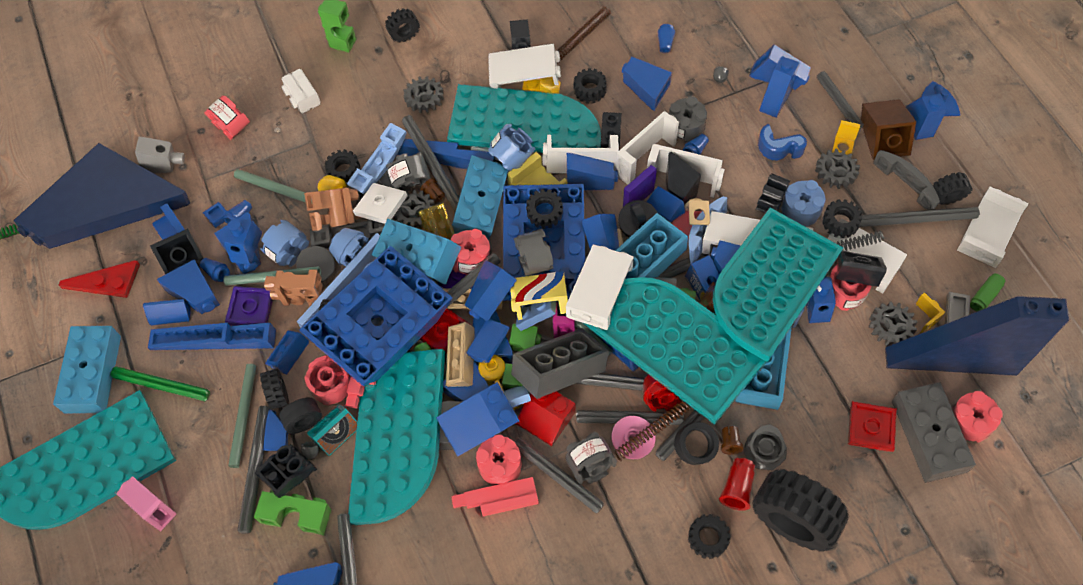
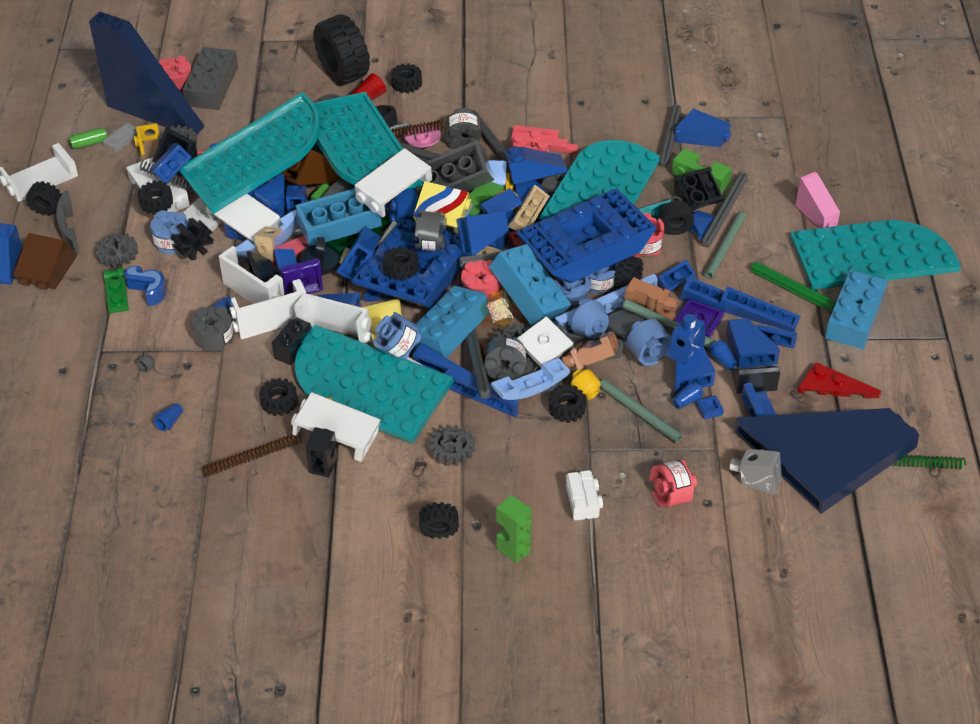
camera: 160 degrees left, 15 degrees down
black tyre [260,368,289,410] -> none
blue slope [622,57,672,111] -> none
blue slope [749,45,811,90] -> none
blue slope [759,56,799,118] -> none
dark grey axle [817,71,864,130] -> none
yellow bracket [832,120,860,155] -> none
red plate [848,401,897,452] -> none
dark grey axle [860,207,980,227] -> none
none -> green plate [104,267,129,314]
none -> blue slope [150,143,192,183]

